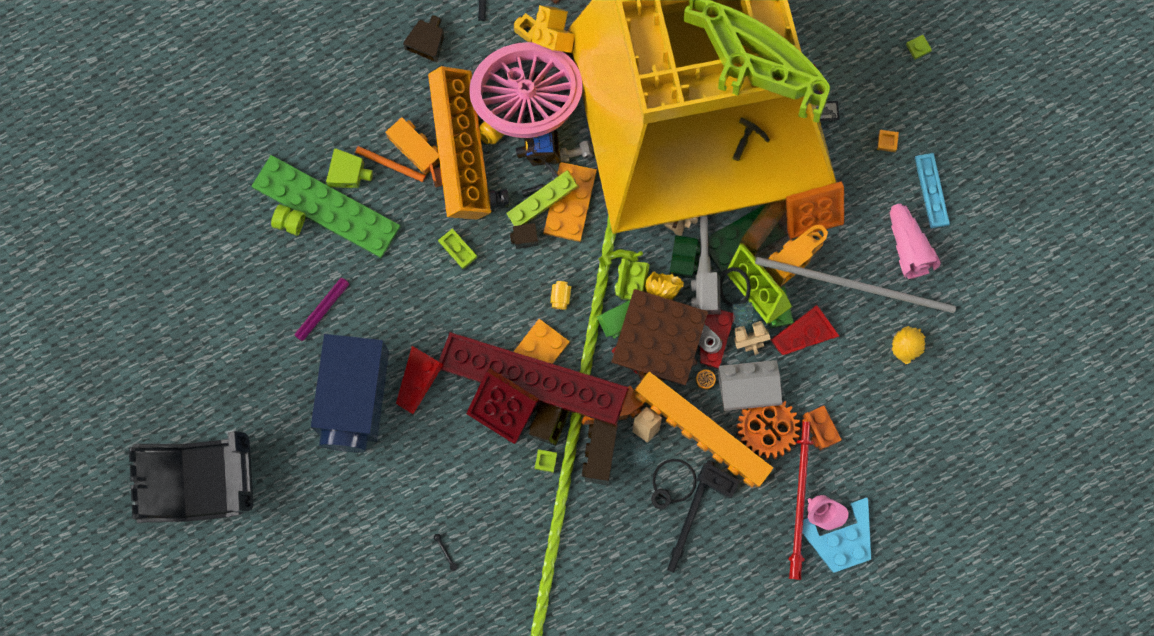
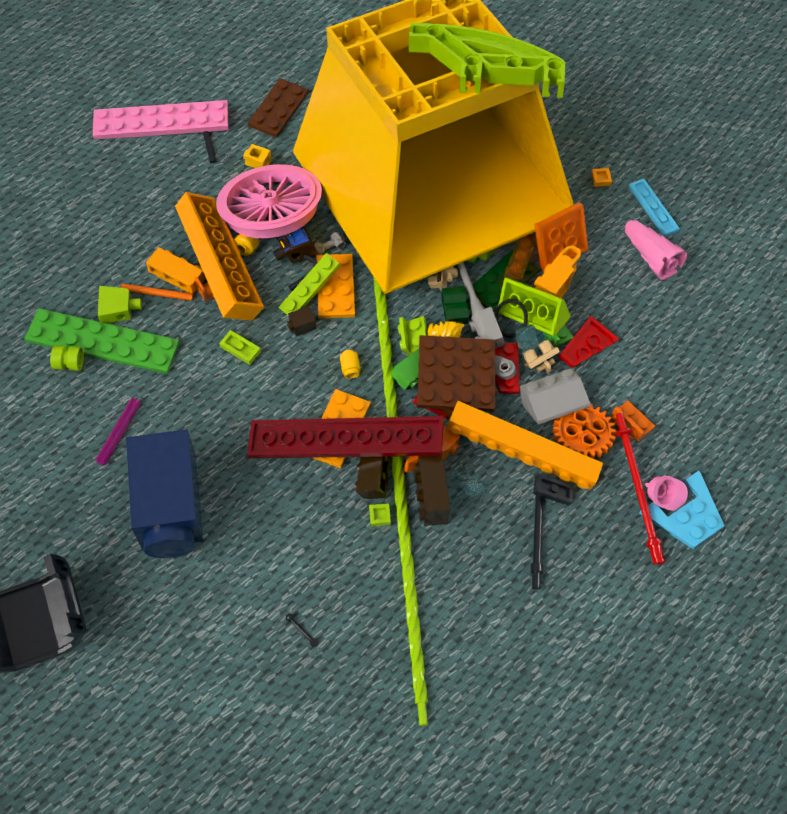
camera: 20 degrees left, 15 degrees down
red wing [396,346,443,414] -> none
dark brown torso [403,15,445,63] -> none
dark red plate [466,368,539,444] -> none
black wheel [488,189,509,209] -> none
yellow brick [532,5,575,53] -> none
lime piece [598,249,643,267] -> none
tan brick [633,407,662,443] -> none
black piece [651,489,671,509] -> none
black piece [652,459,696,503] -> none
tile [696,370,716,390] -> none
black piece [732,117,770,161] -> none
light grey piece [755,257,956,313] -> none
yellow hair [892,326,925,364] -> none
lime plate [906,35,932,60] -> none

